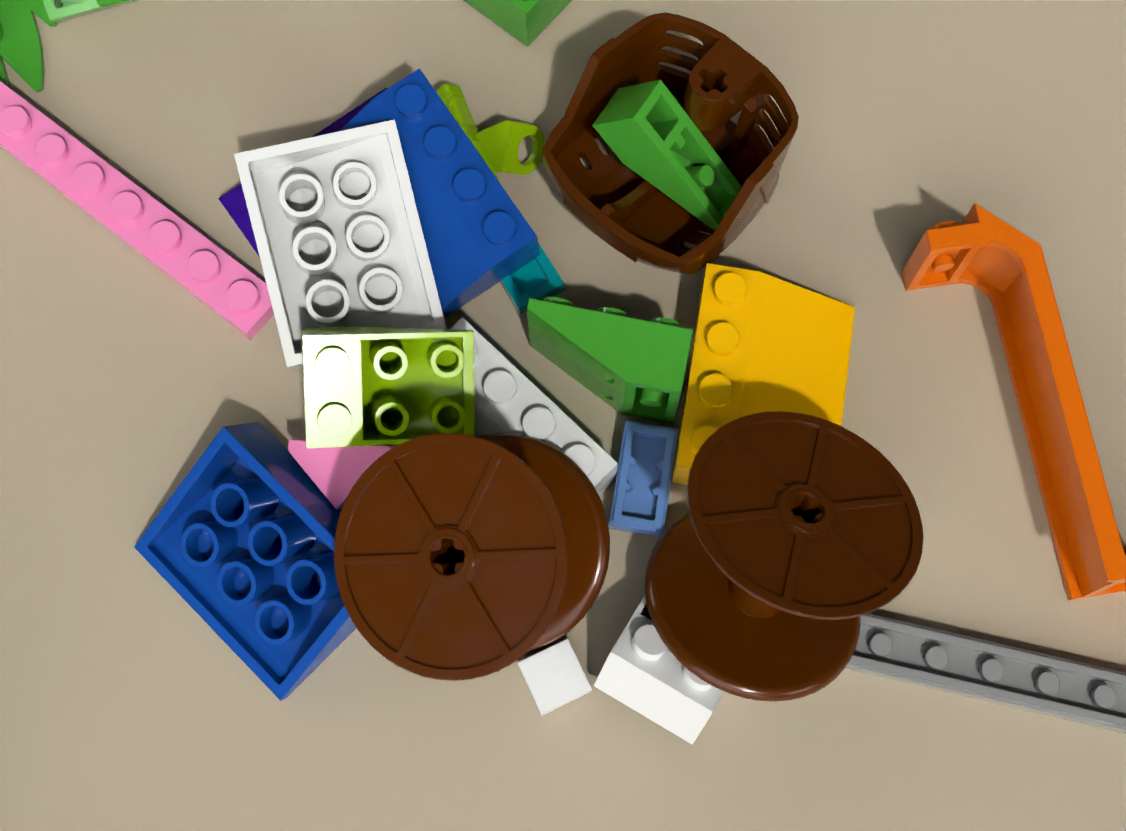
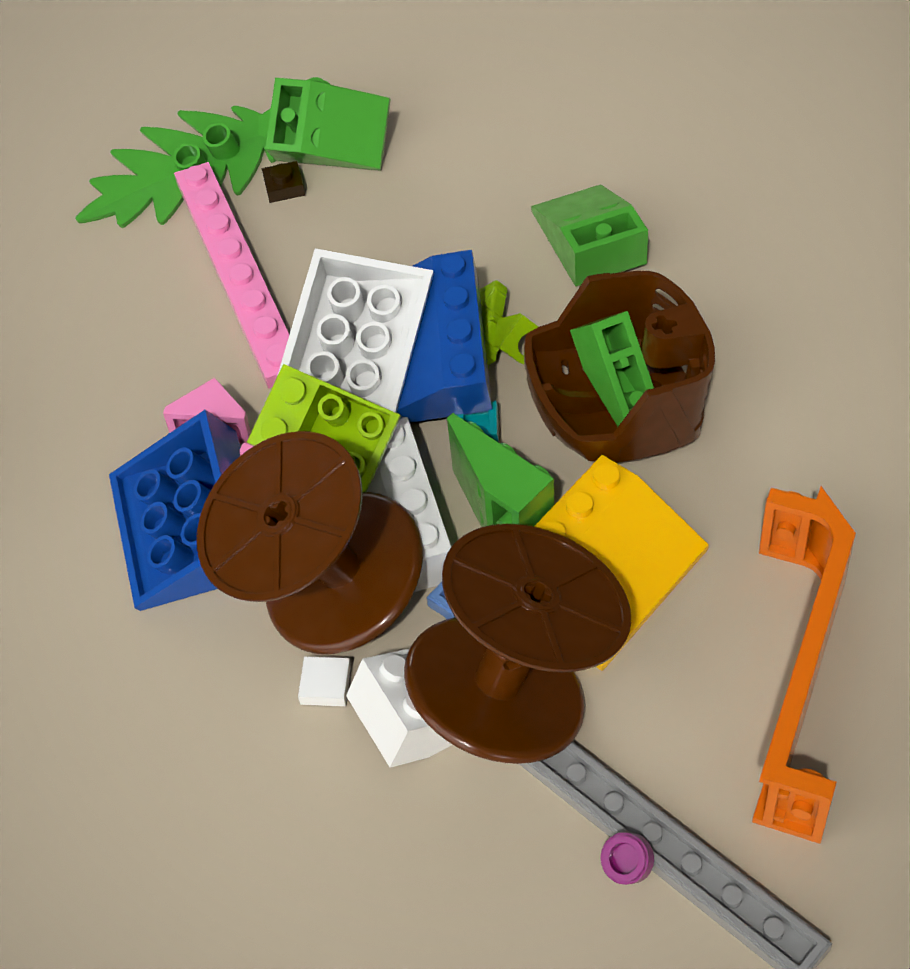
camera: 35 degrees right, 20 degrees down
none -> bright pink slope [163,378,251,444]
none -> dark brown plate [261,161,305,203]
none -> magenta tile [600,832,654,885]

